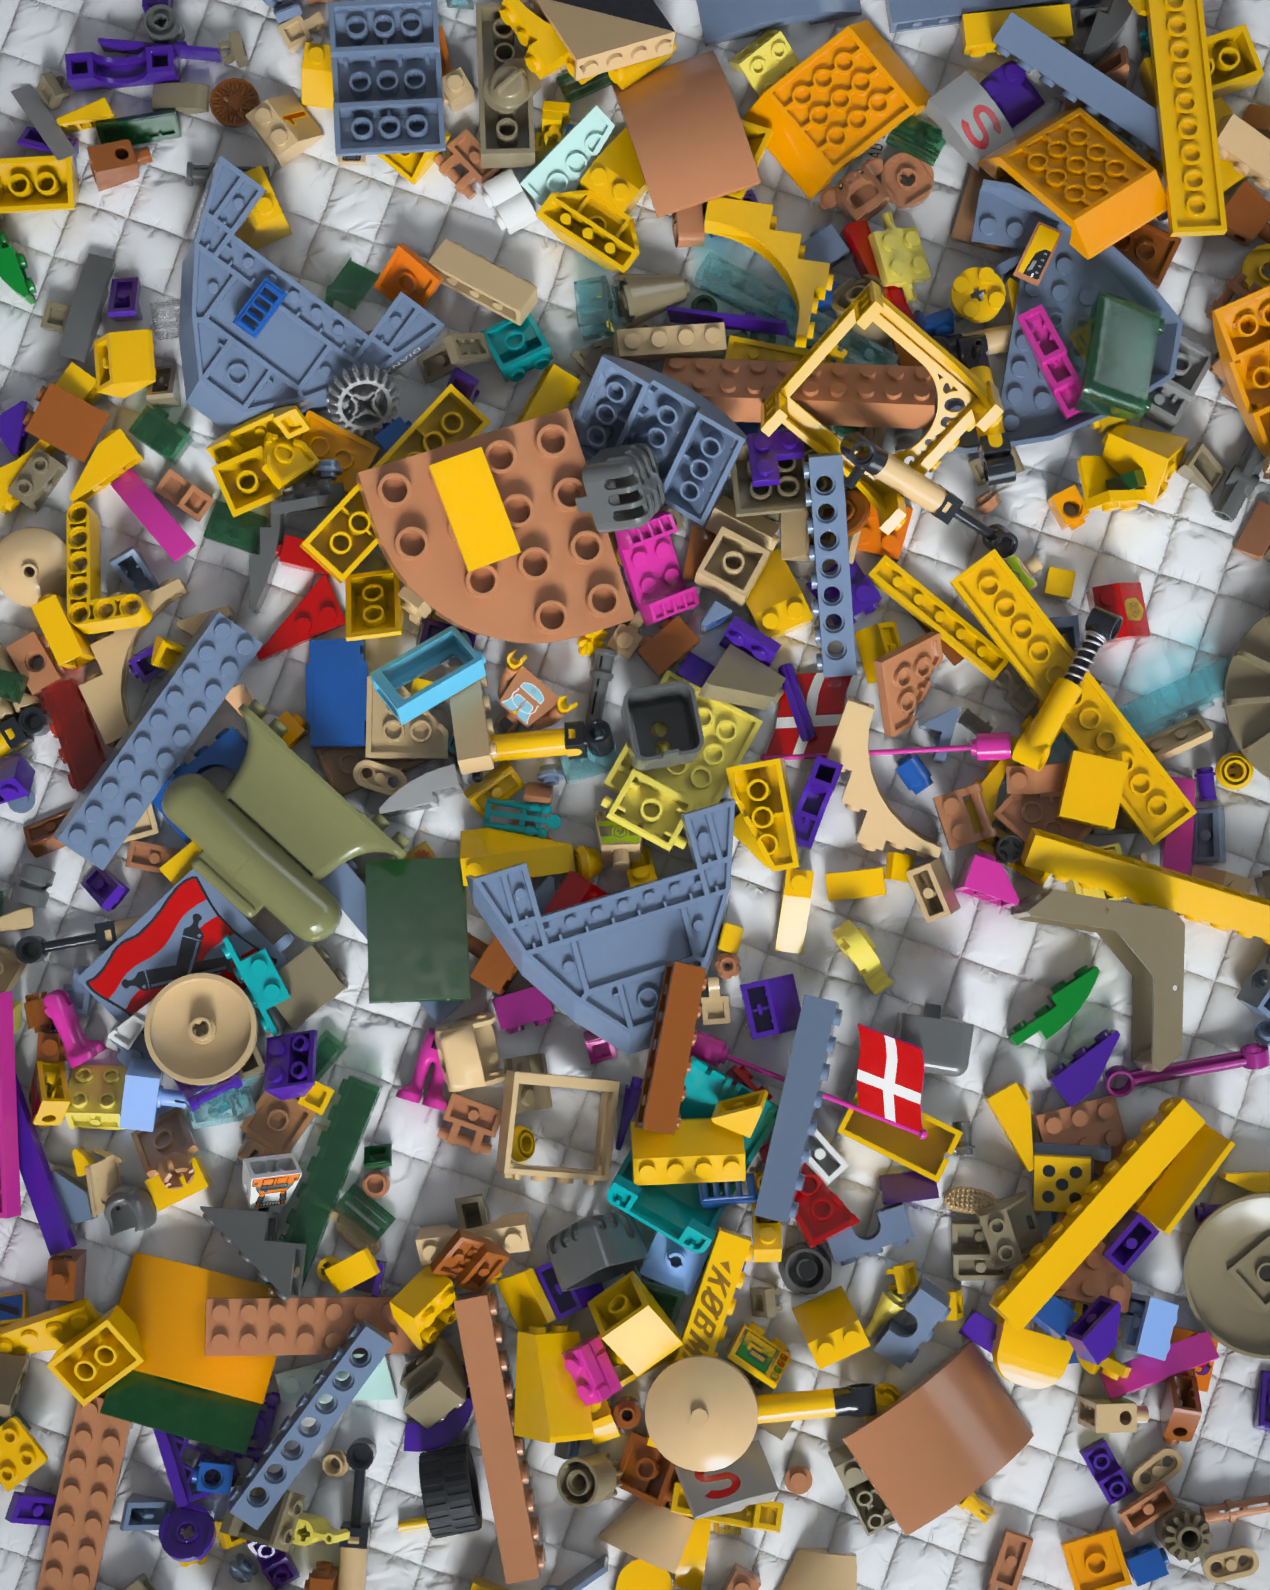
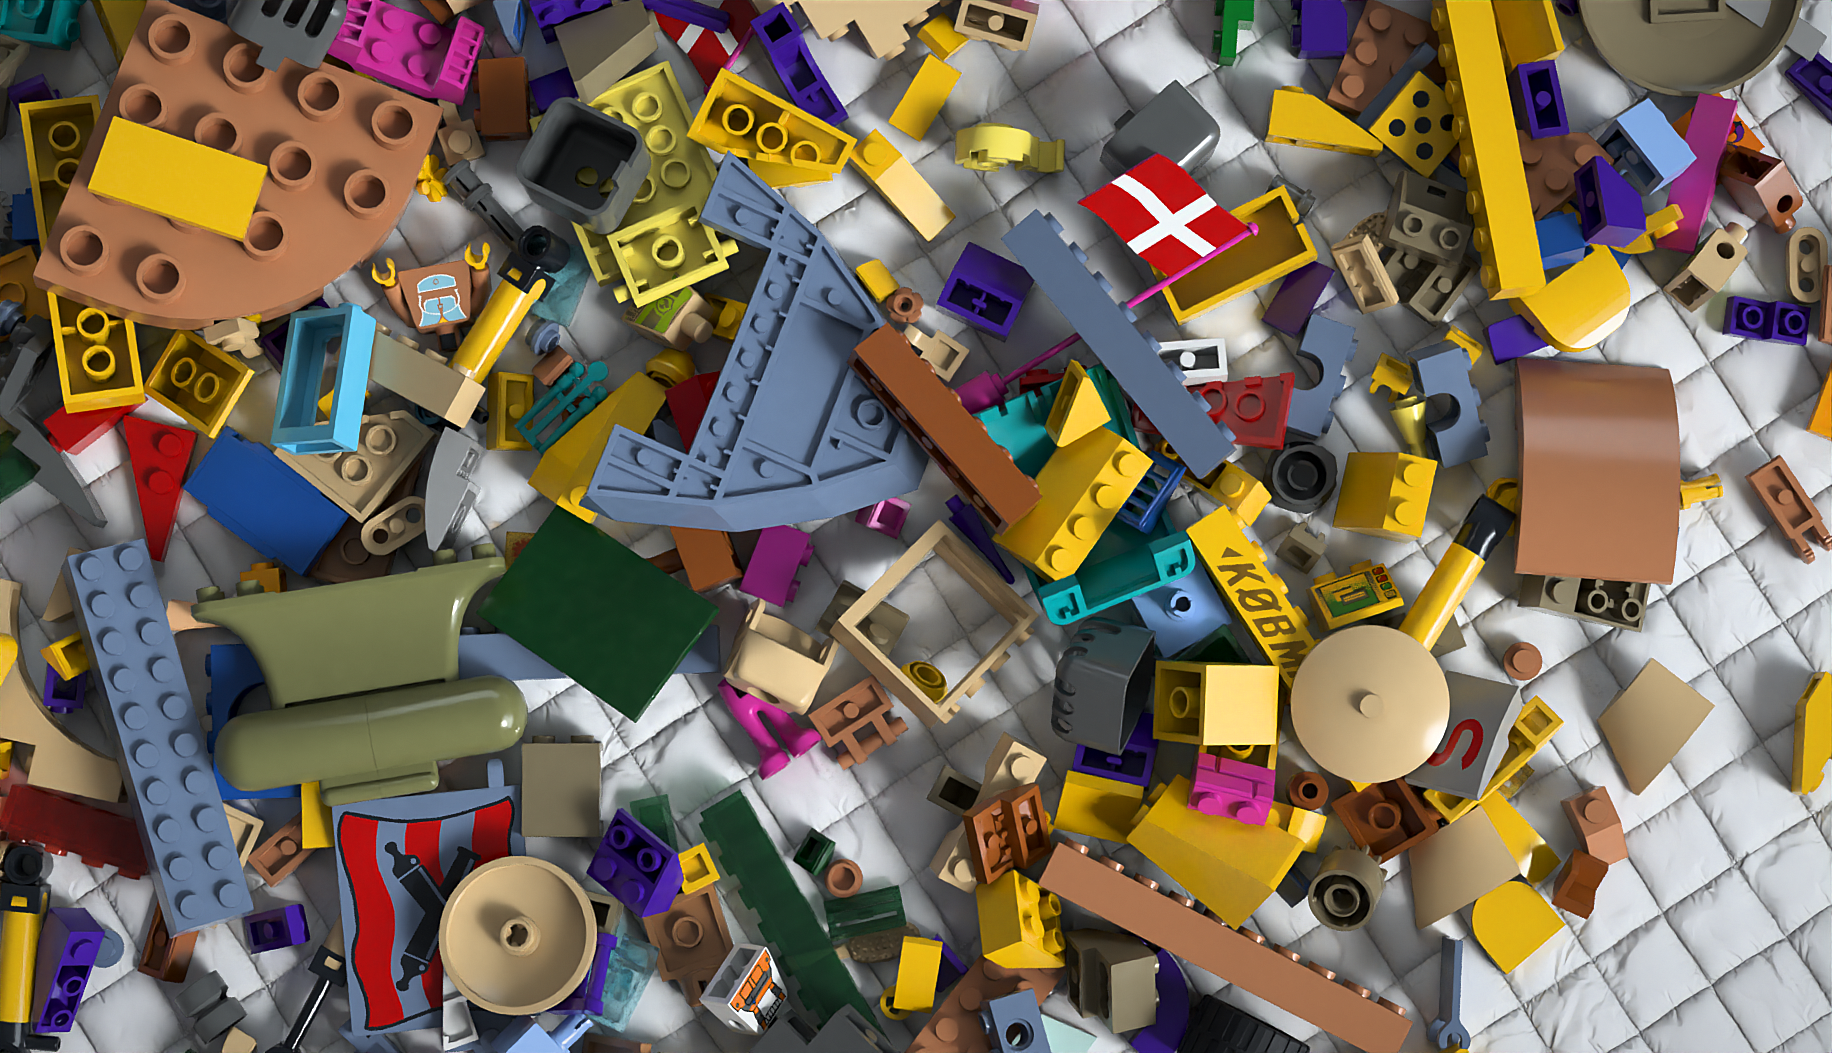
camera: 55 degrees left, 0 degrees up
teal bracket [220,934,291,1037] -> none
none -> tan plate [1330,234,1399,315]

